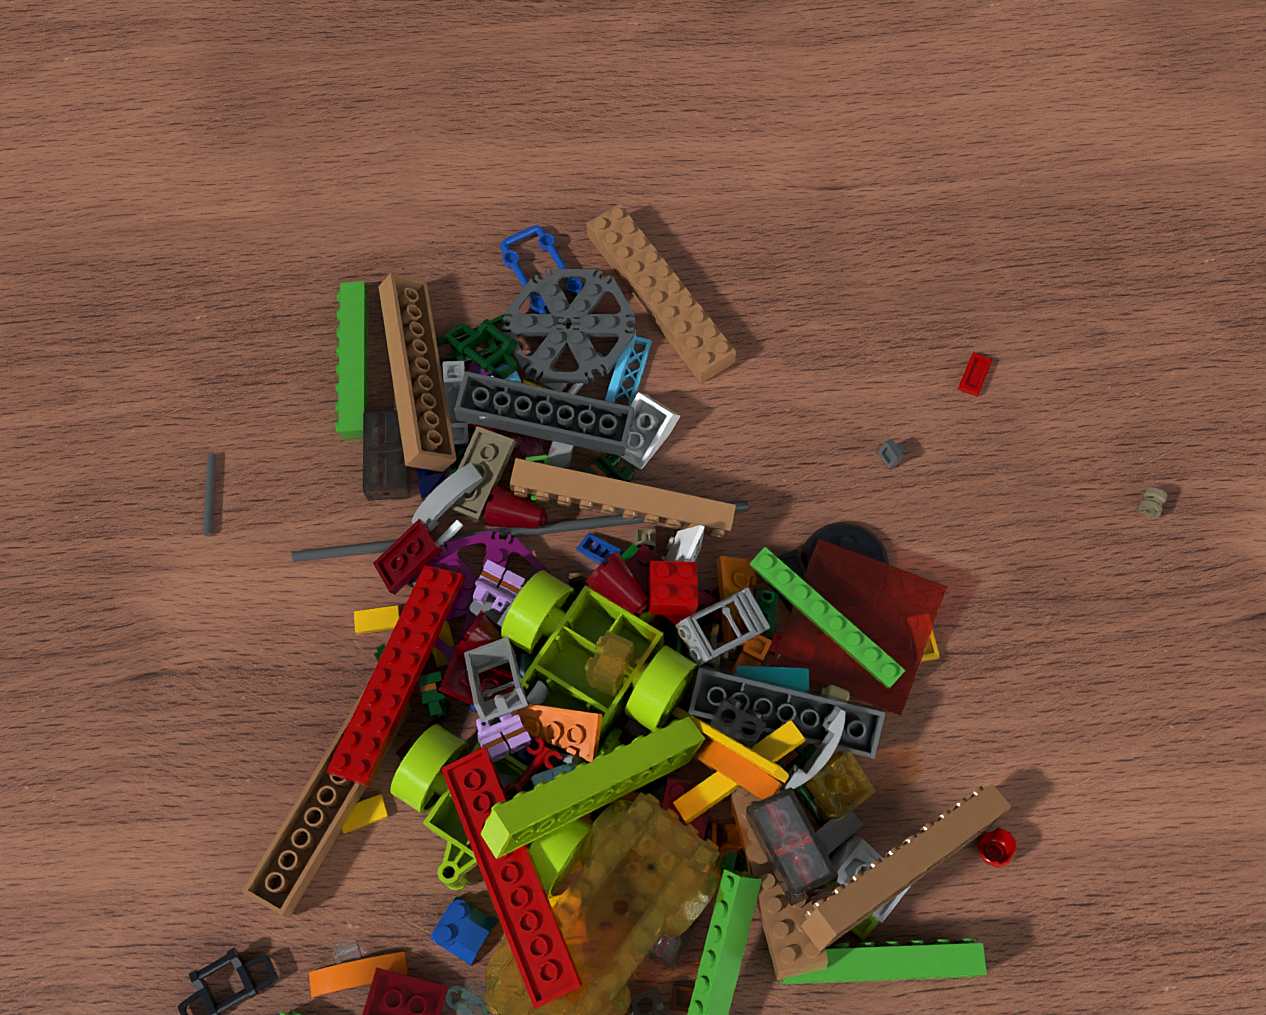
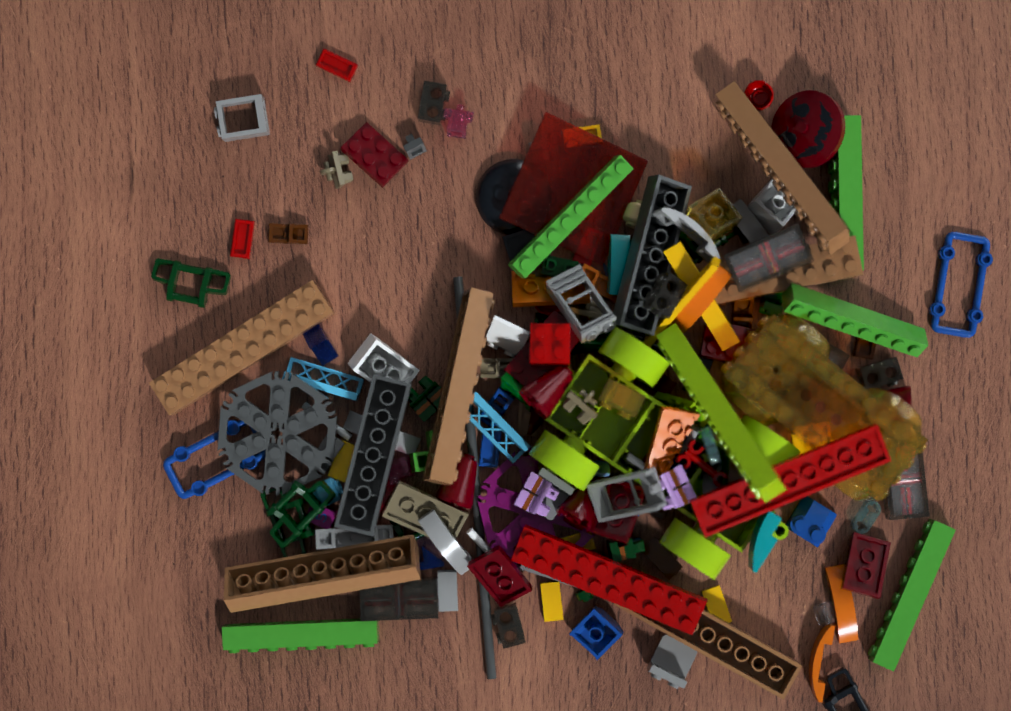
camera: 90 degrees left, 20 degrees up
none -> dark green bar [151,258,231,308]
none -> light grey window [214,94,270,142]
none -> red tile [230,219,255,259]
none -> reddish brown slope [268,223,308,244]
none -> clear blue slope [303,324,339,366]
none -> dark tan hips [320,151,353,189]
none -> dark red plate [340,122,409,188]
none -> clear smoke brick [418,81,450,126]
none -> light grey slope [437,570,458,612]
none -> clear pink piece [444,104,474,139]
none -> medium azure fence [470,392,531,464]
none -> blue tile [479,431,502,468]
none -> clear smoke brick [491,603,526,649]
none -> dark tan hips [562,389,598,425]
none -> blue slope [569,606,624,660]
none -> light grey bracket [647,634,697,689]
none -> teal slope [748,511,782,573]
none -> dark red dish [771,90,845,168]
none -> orange slope [809,623,835,703]

